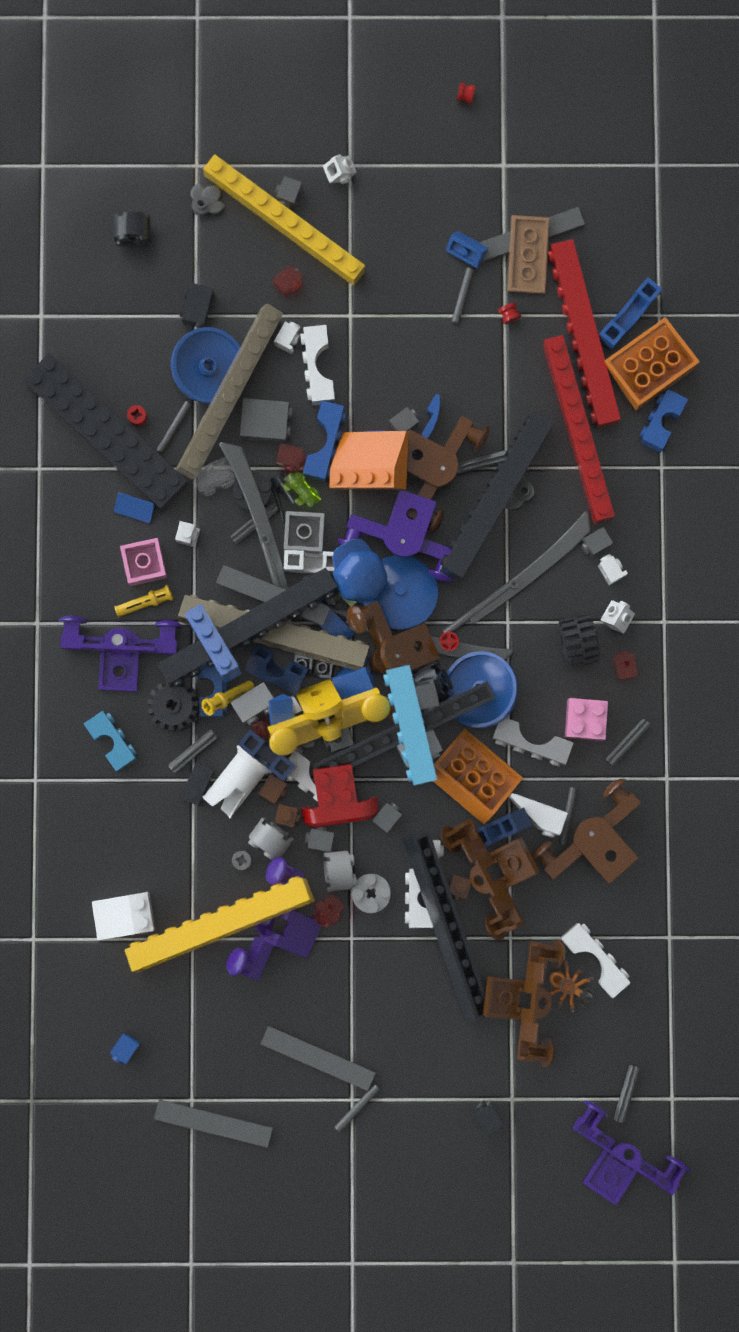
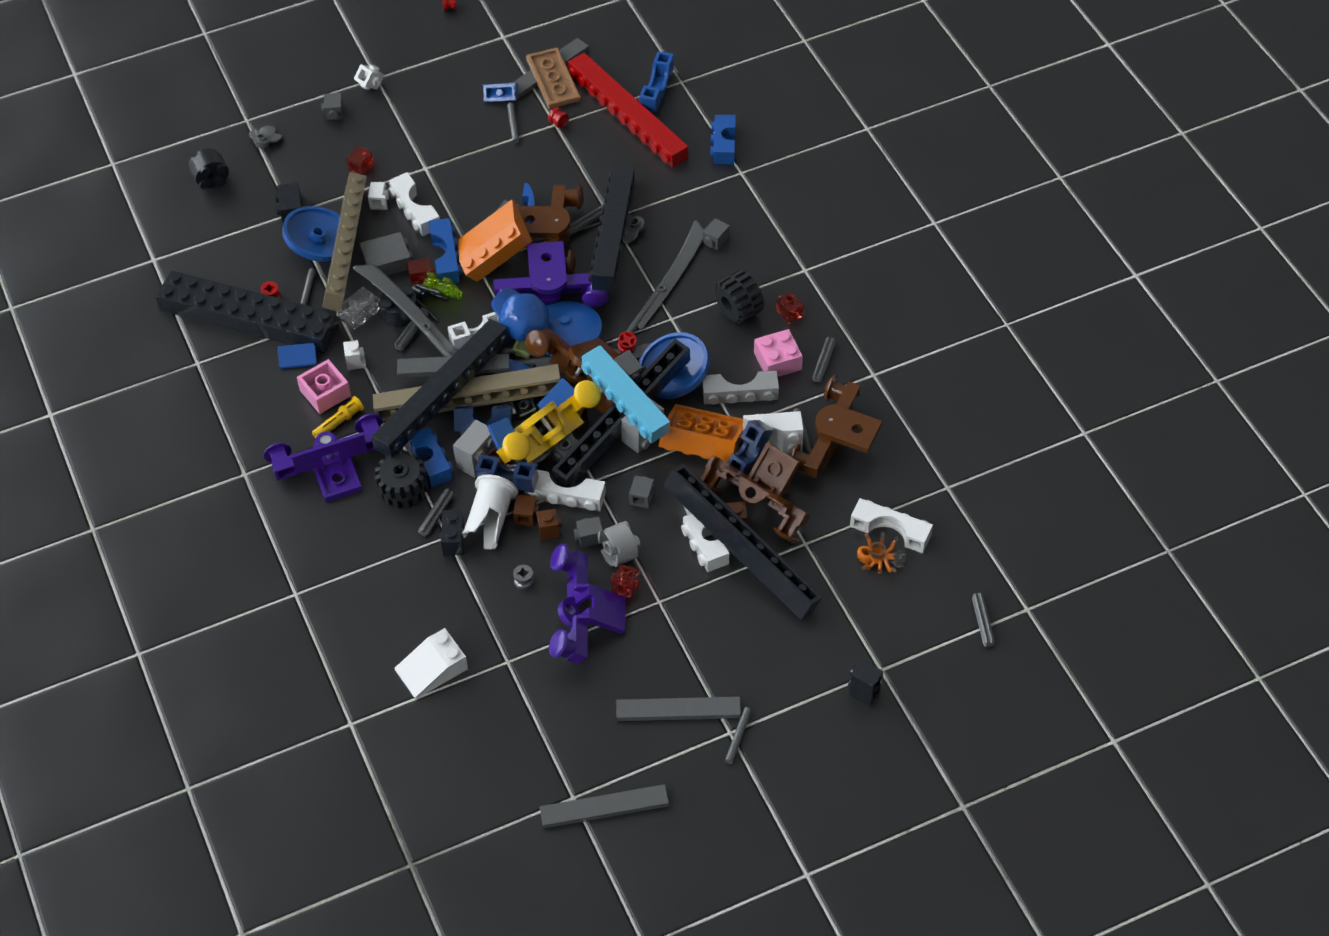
camera: 20 degrees left, 30 degrees down
dark azure arch [84,711,137,772] -> none
blue brick [110,1032,141,1064] -> none
yellow brick [125,876,314,973] -> none
arch [184,604,242,683] -> none
yellow pin [201,680,255,715] -> none
yellow brick [203,154,365,286] -> none
light grey brick [248,817,294,860] -> none
light grey brick [284,511,325,553] -> none
red piece [301,764,379,827] -> none
light grey brick [352,874,391,913] -> none
reddish brown piece [483,940,566,1067] -> none
red brick [543,335,615,525] -> none
dark purple piece [572,1100,691,1205] -> none
white brick [598,554,628,585] -> none
white brick [601,601,635,634] -> none
orange slope [604,317,700,411] -> none

